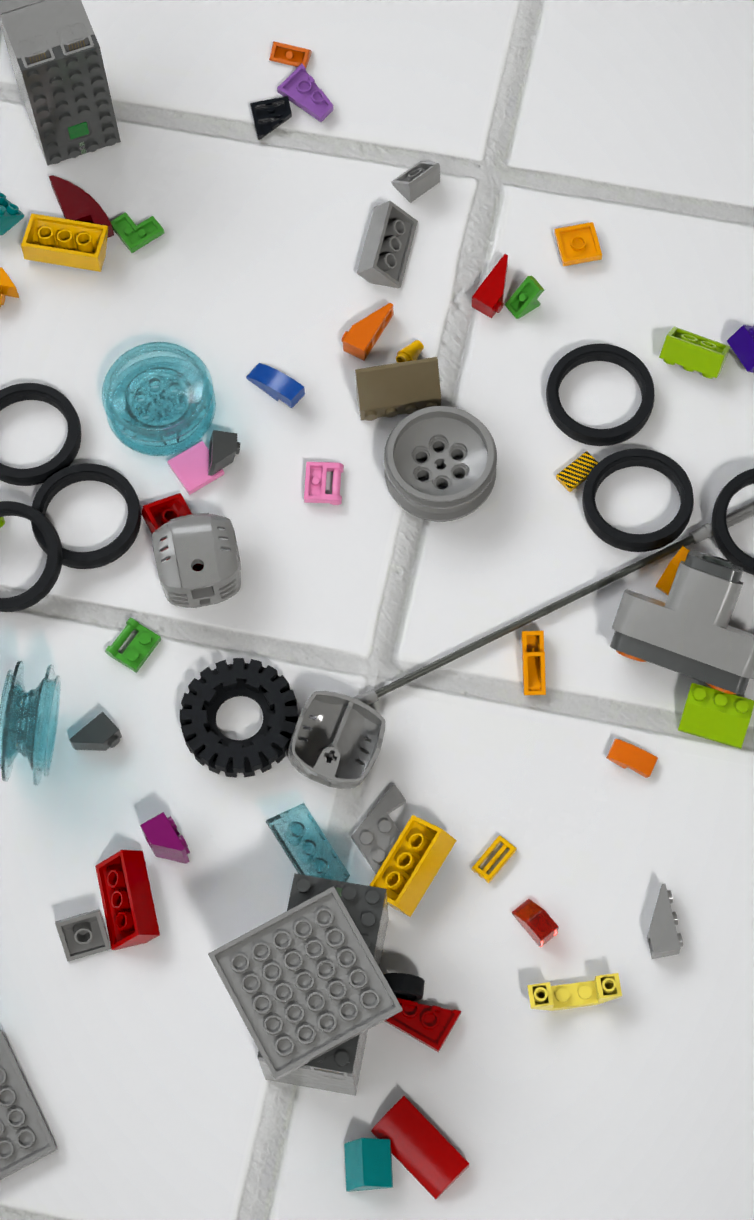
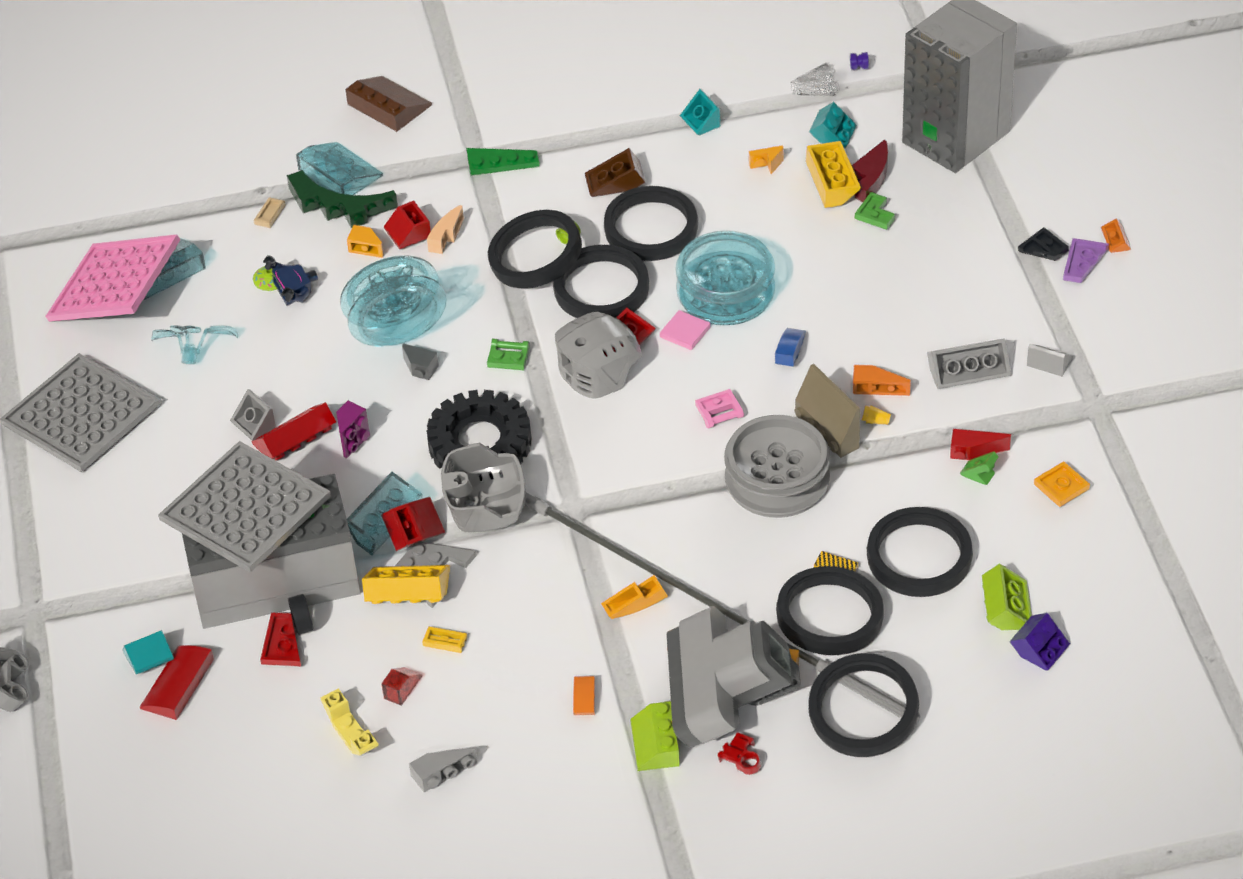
camera: 65 degrees right, 20 degrees down
dark grey slope [208,430,240,476] -> none
none -> red slope [381,497,445,551]

